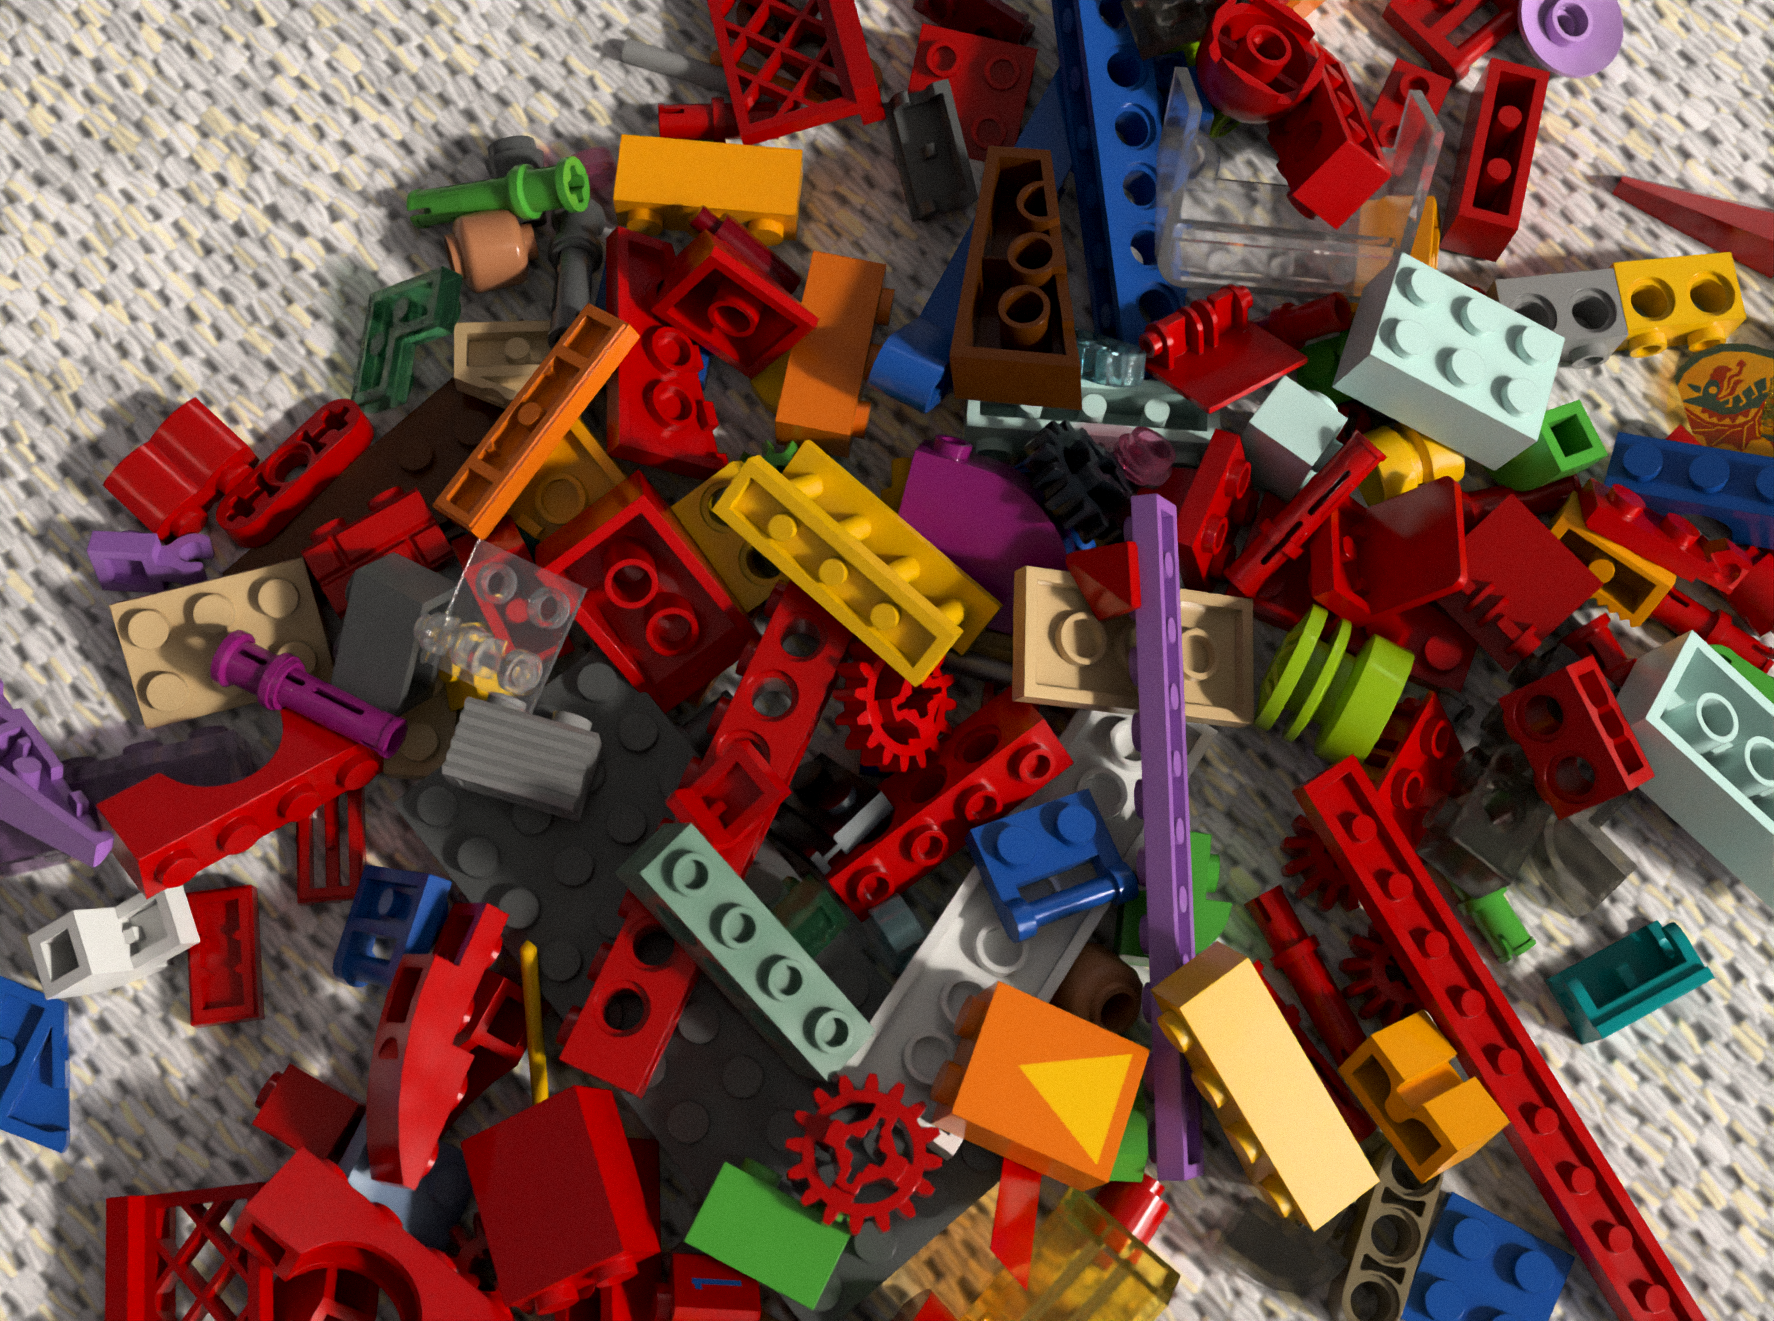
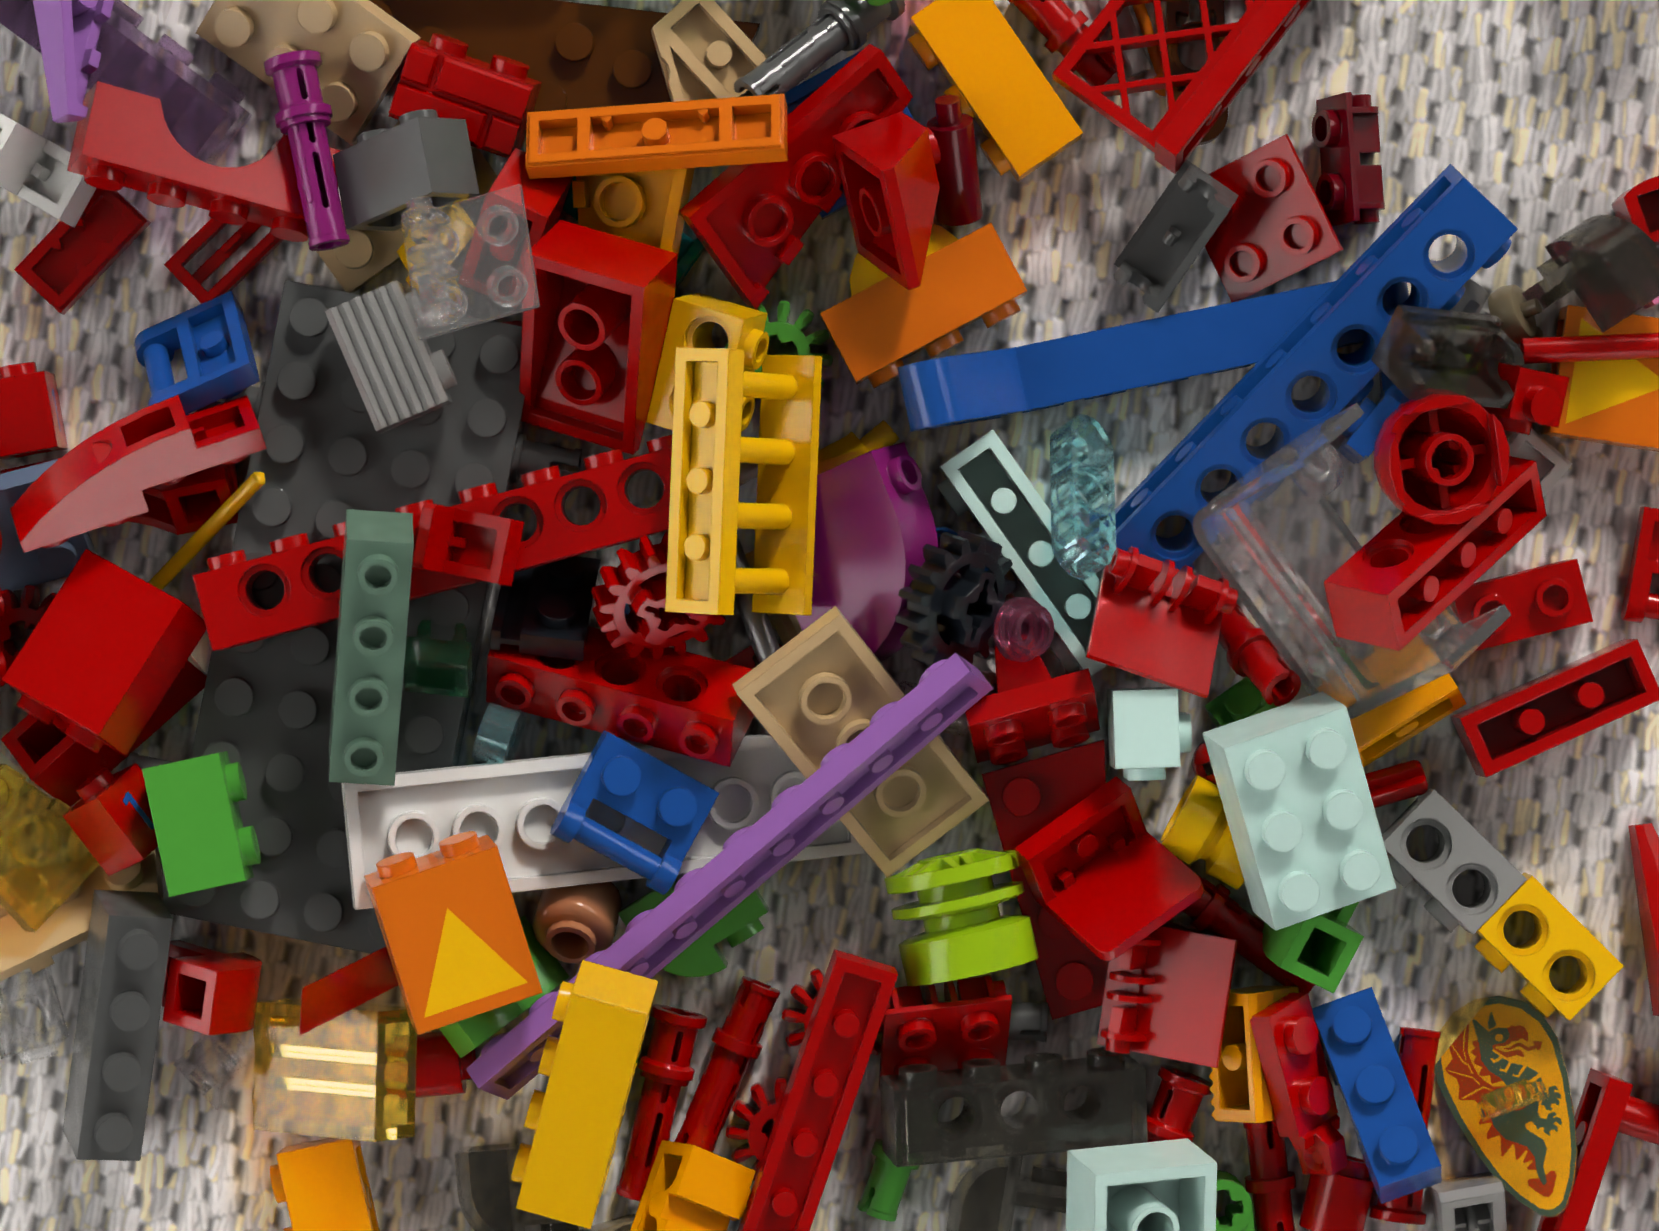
camera: 60 degrees right, 15 degrees up
red gear [784,1073,943,1236] -> none
reddish brown wedge [949,145,1082,410] -> none
red slope [1066,541,1141,622] -> none
red pin [1223,429,1387,599] -> none
red brick [1498,655,1655,820] -> none

